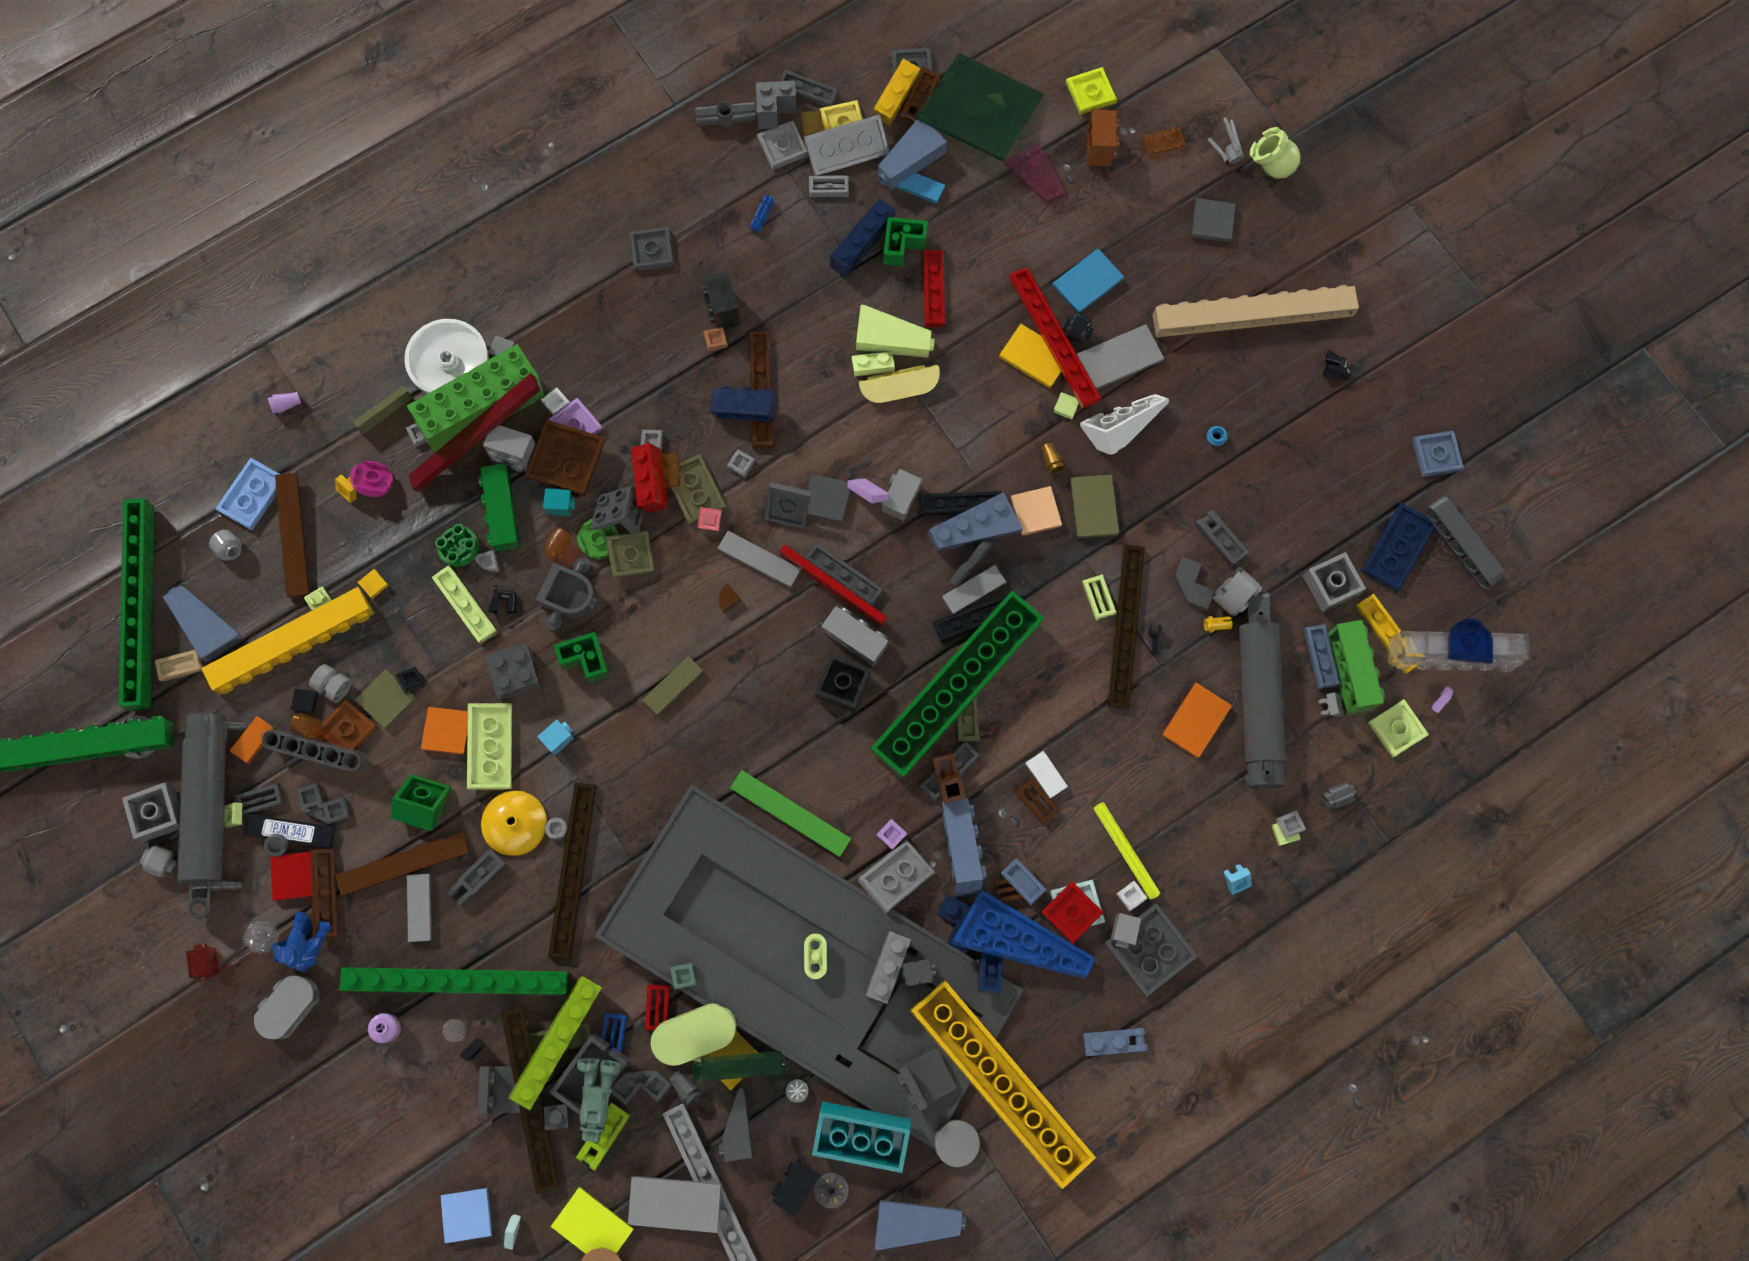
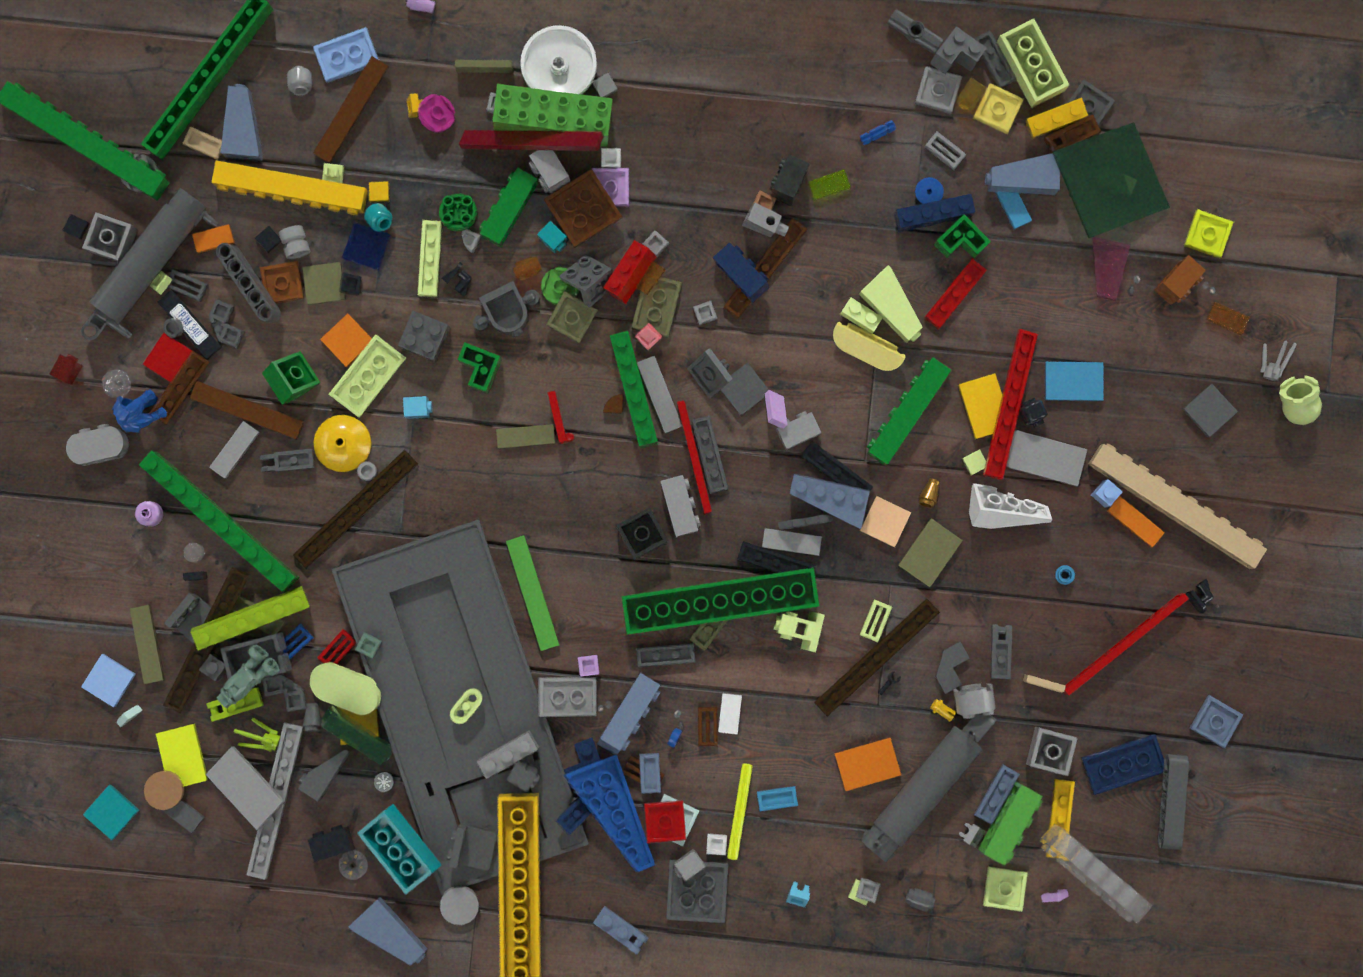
camera: 45 degrees right, 10 degrees up
light grey head [140,845,177,877] -> none
clear orange brick [290,713,323,739] -> none
dark grey tile [629,227,674,271] -> none
light grey tile [804,114,890,176] -> none
reddish brown brick [932,753,966,803] -> none
clear blue tile [1448,619,1493,664] -> none
none -> black tile [62,214,89,240]
none -> olive tile [130,605,165,684]
none -> lime plant [234,718,281,752]
none -> clear blue tile [342,222,391,271]
none -> teal head [364,203,393,232]
none -> red hinge [547,391,574,444]
none -> green brick [610,331,658,448]
none -> blue tile [667,728,682,748]
none -> light grey torso [742,203,789,237]
none -> dark azure tile [757,786,798,811]
none -> yellowish green tile [774,611,825,652]
none -> clear neon green tile [808,169,851,200]
none -> green brick [867,357,951,466]
none -> blue piece [915,178,944,204]
none -> yellowish green brick [997,19,1069,108]
none -> tan tile [1023,674,1065,693]
none -> red tile [1063,593,1189,695]
none -> light blue brick [1091,479,1122,507]
none -> orange tile [1107,496,1165,548]

